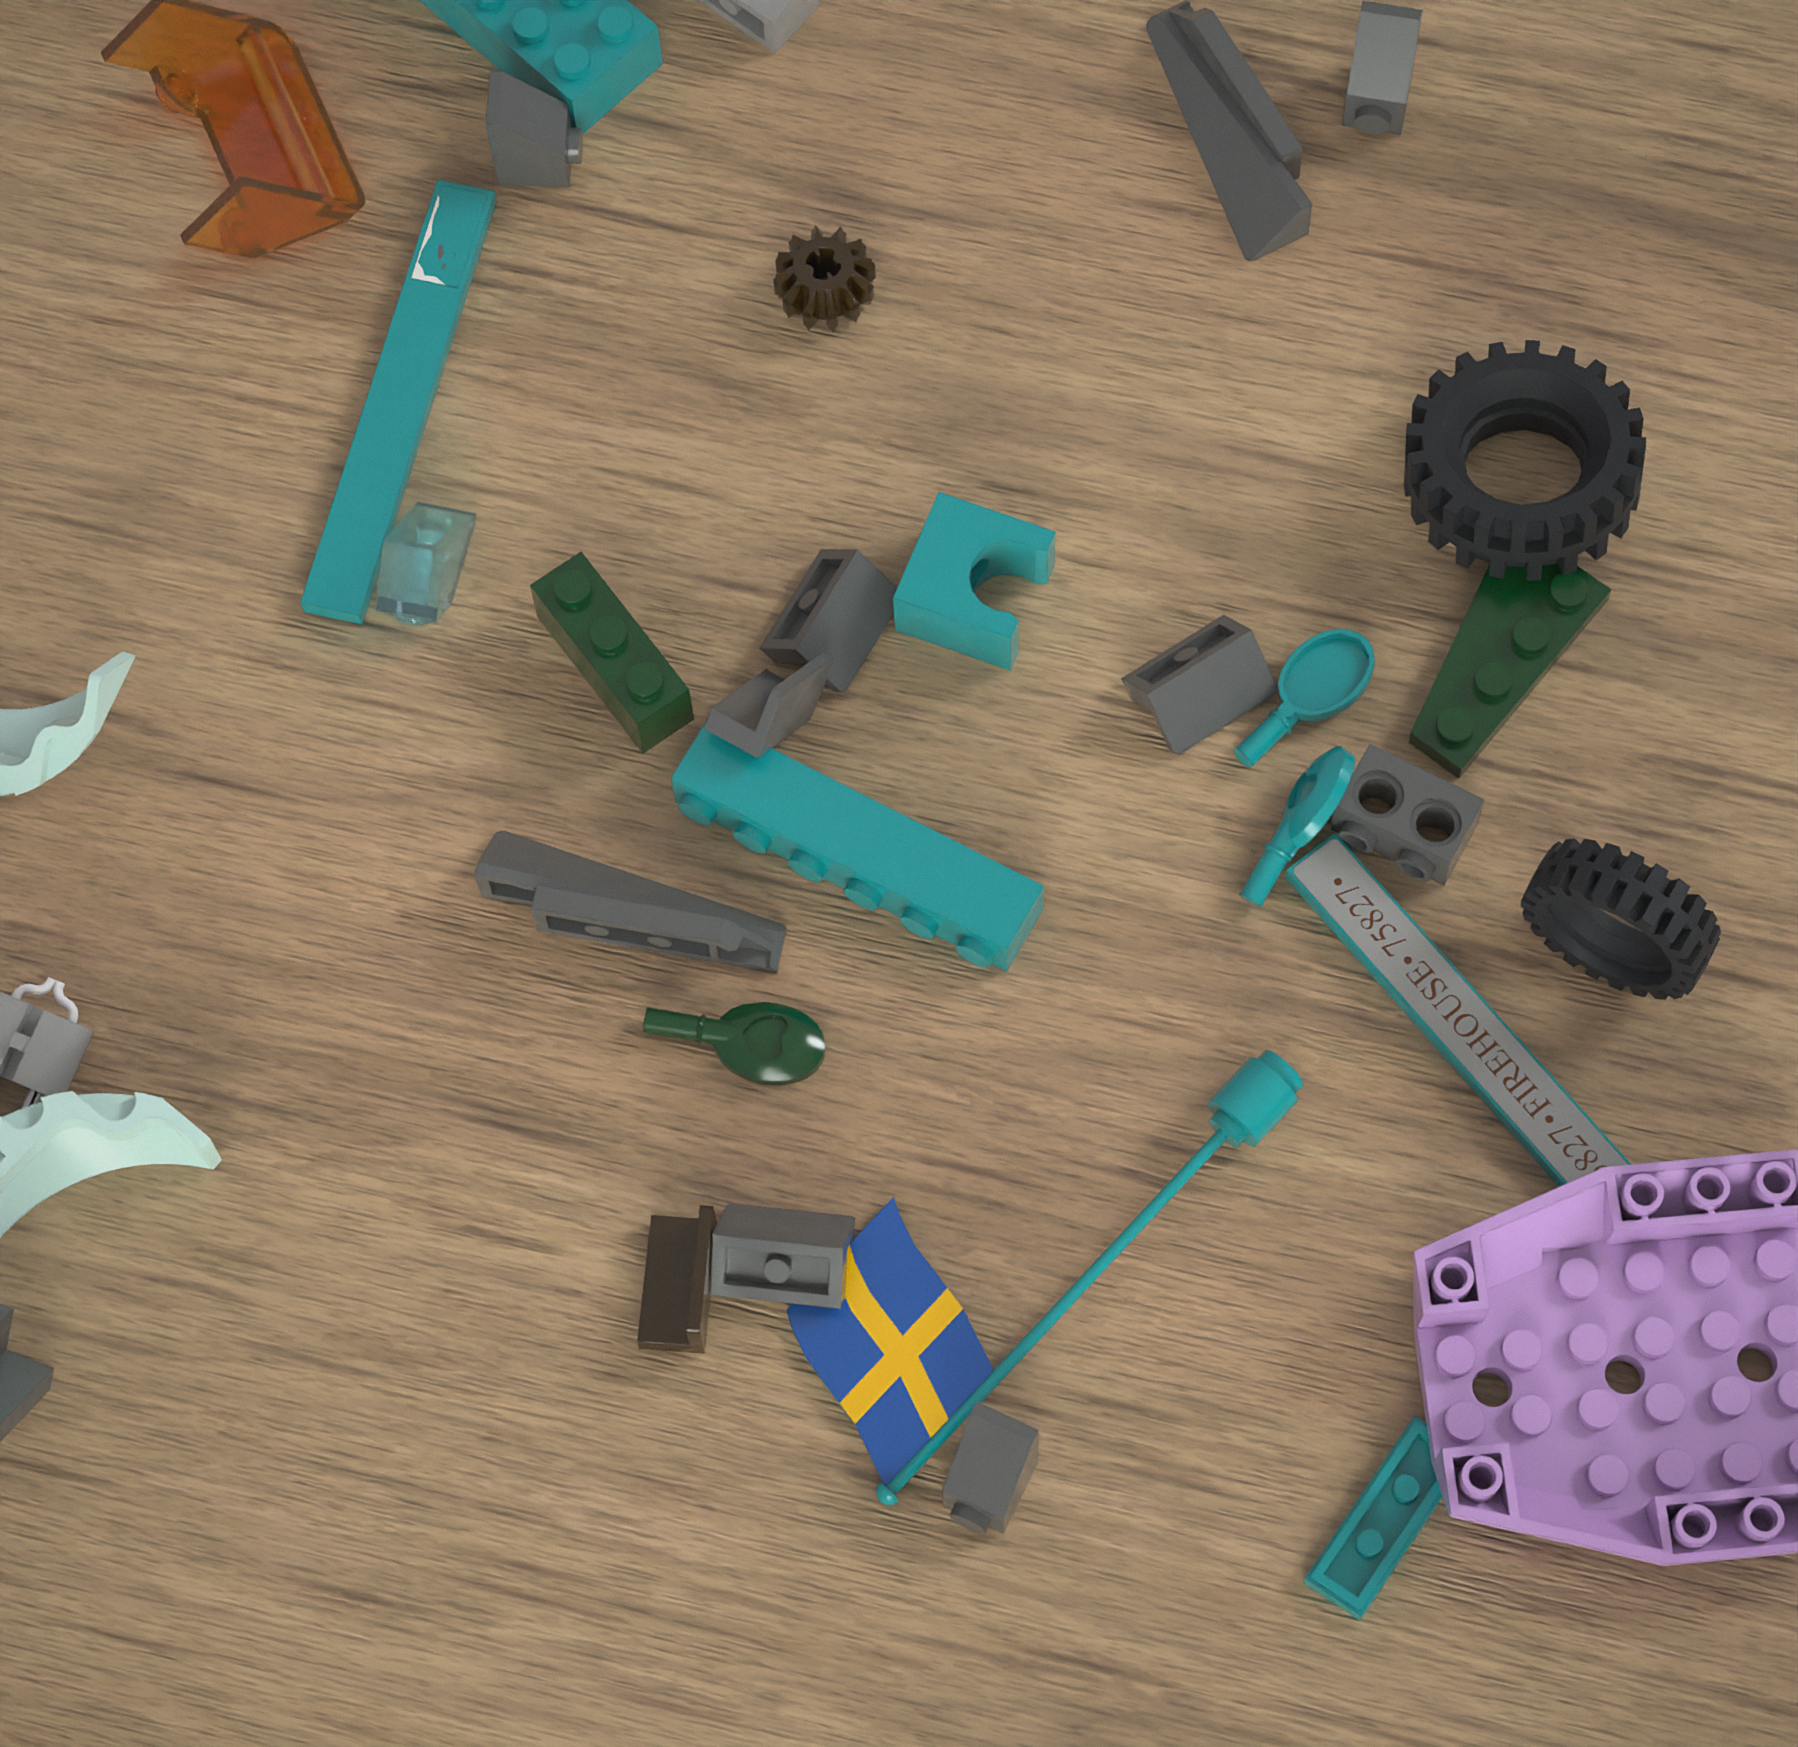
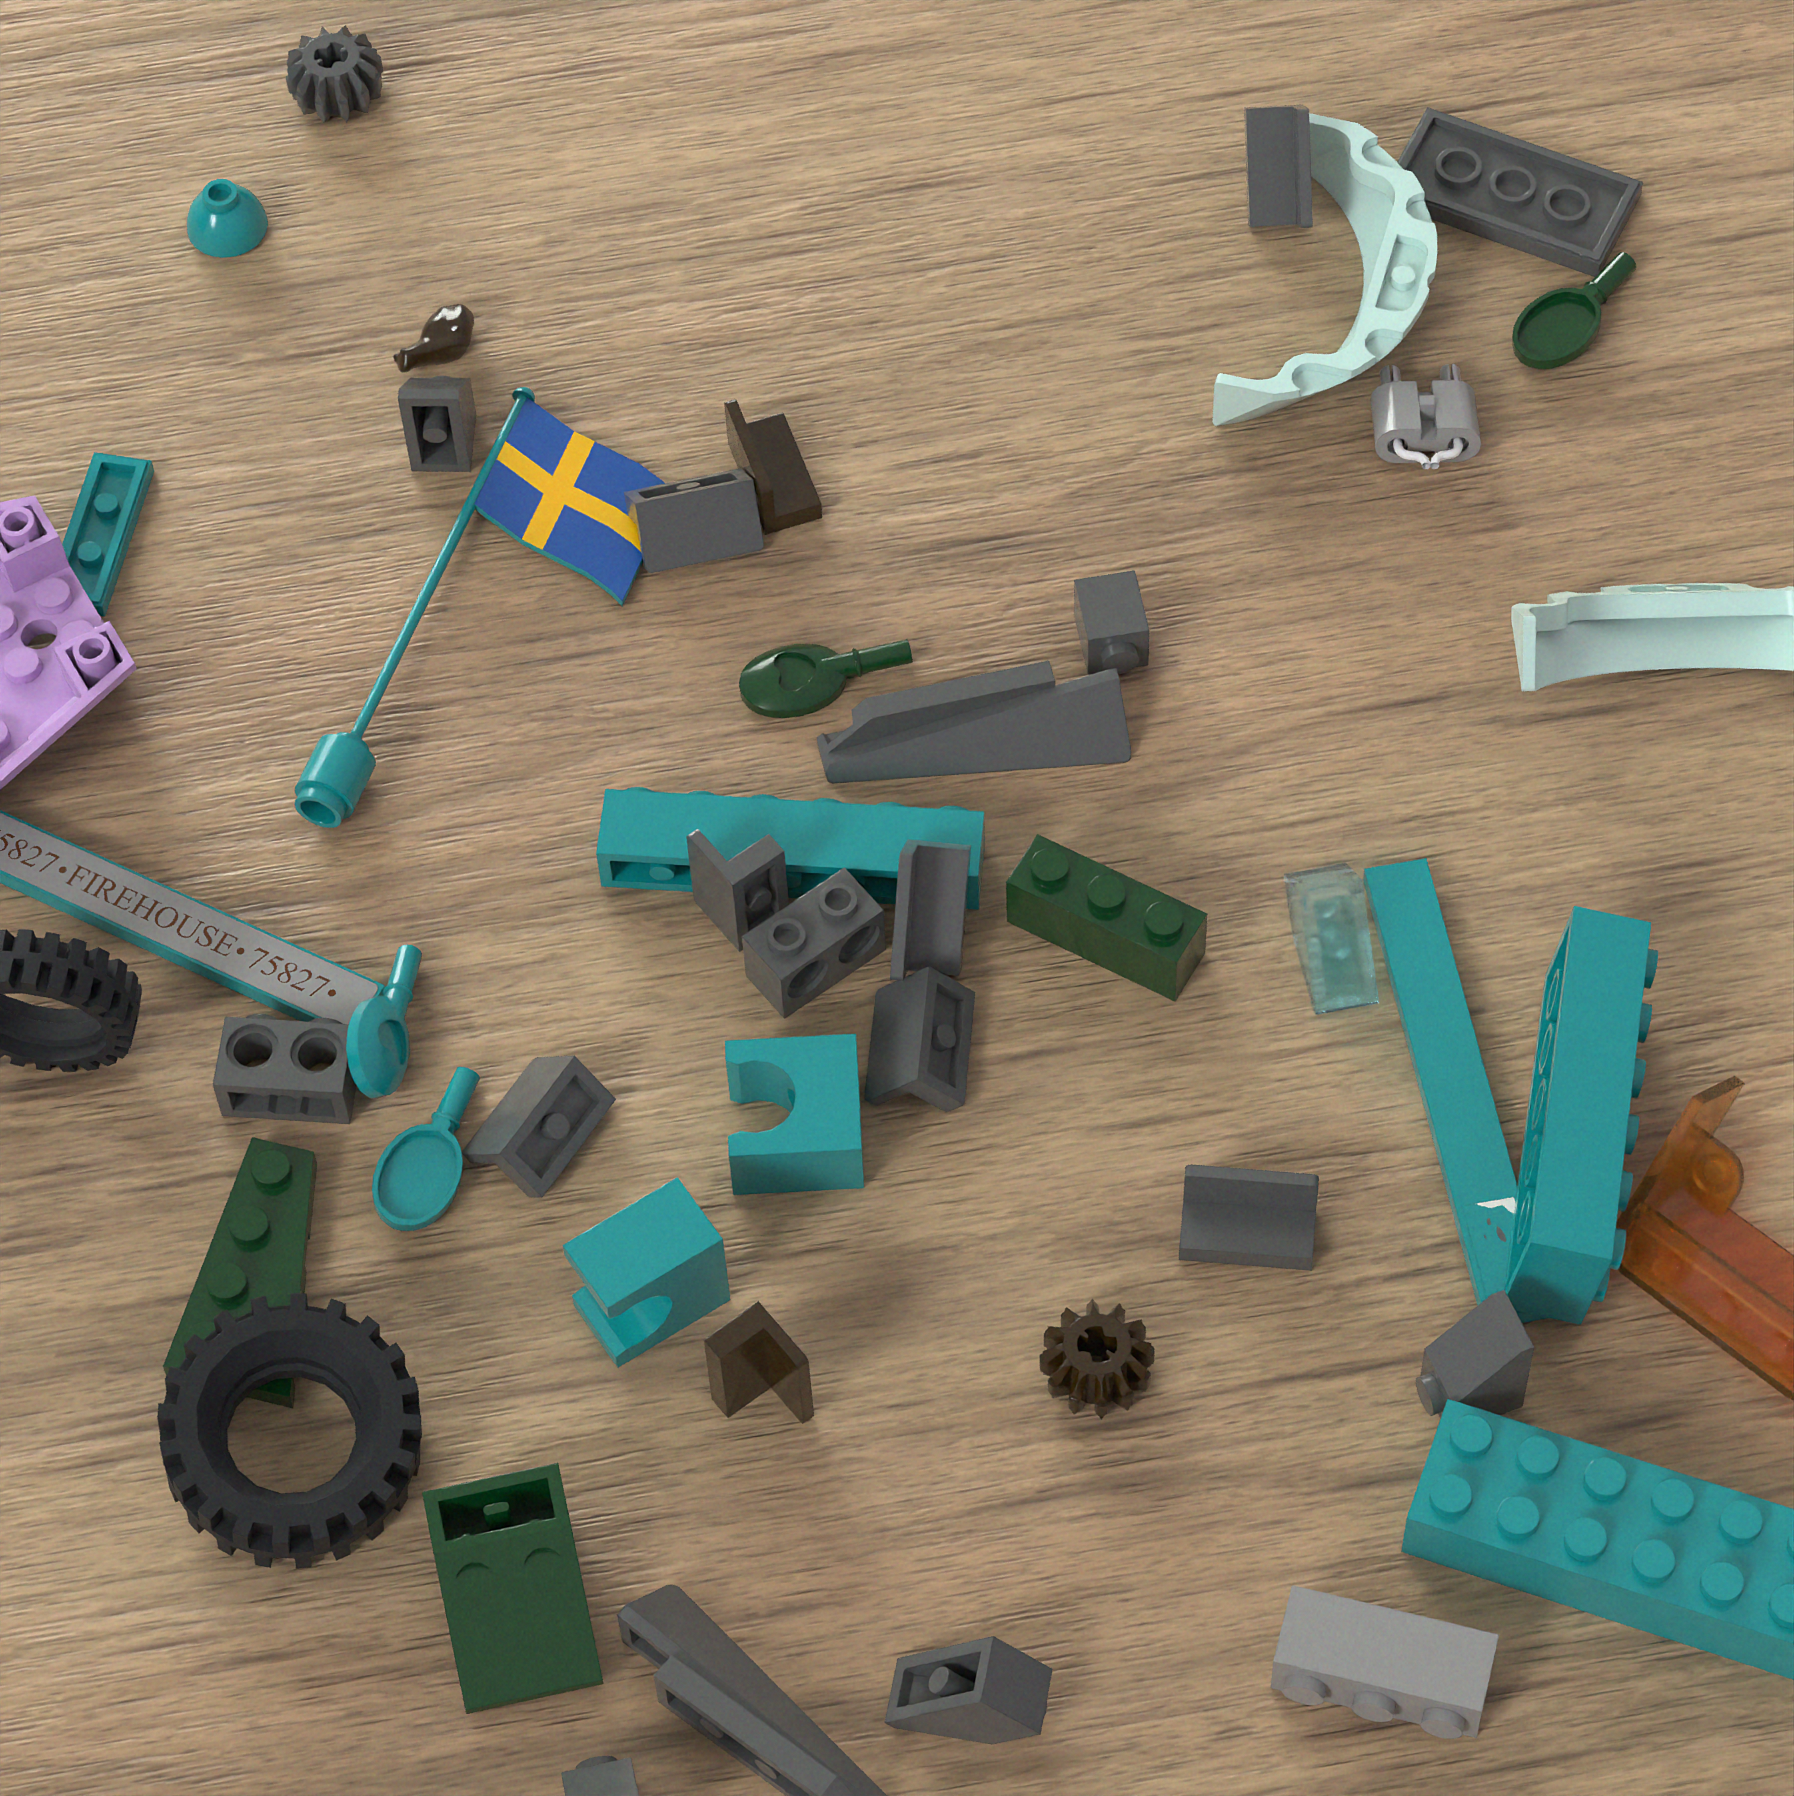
camera: 155 degrees right, 10 degrees down
none -> dark brown animal [393,304,474,373]
none -> dark green slope [422,1463,604,1714]
none -> teal piece [563,1177,731,1368]
none -> dark grey panel [686,829,789,952]
none -> dark brown panel [704,1301,814,1424]
none -> dark grey brick [742,867,886,1019]
none -> dark grey slope [884,1636,1053,1745]
none -> dark grey brick [1074,570,1149,675]
none -> dark grey panel [1179,1164,1319,1271]
none -> teal brick [1504,906,1658,1325]

